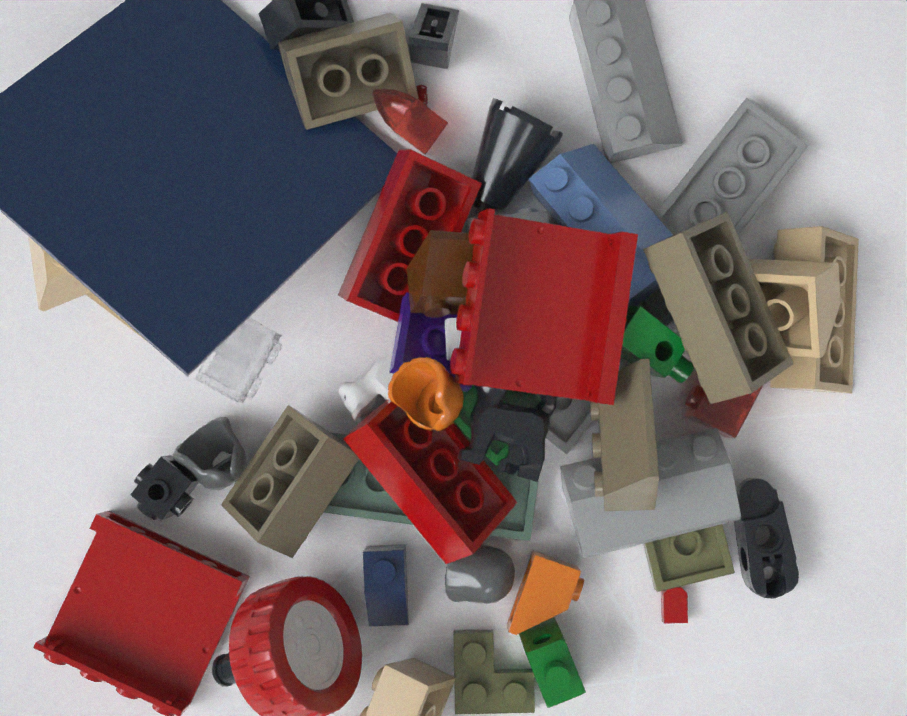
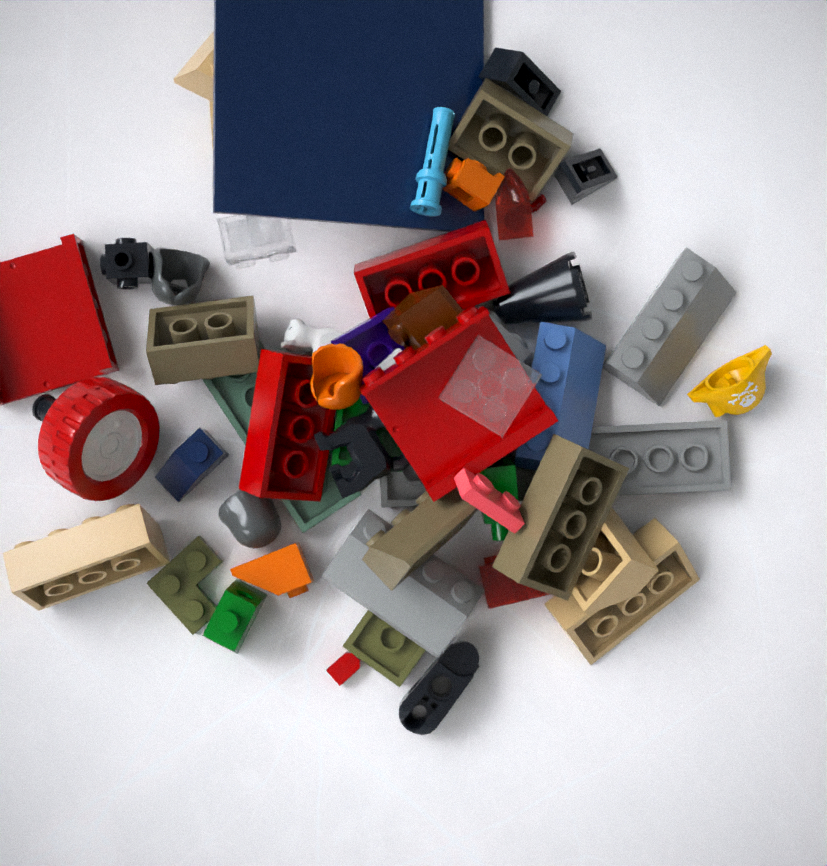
camera: 50 degrees right, 0 degrees up
none -> medium azure pin [410,107,455,216]
none -> clear plate [439,335,542,438]
none -> orange brick [442,158,505,212]
none -> coral plate [454,468,525,534]
none -> yellow hat [687,345,772,417]

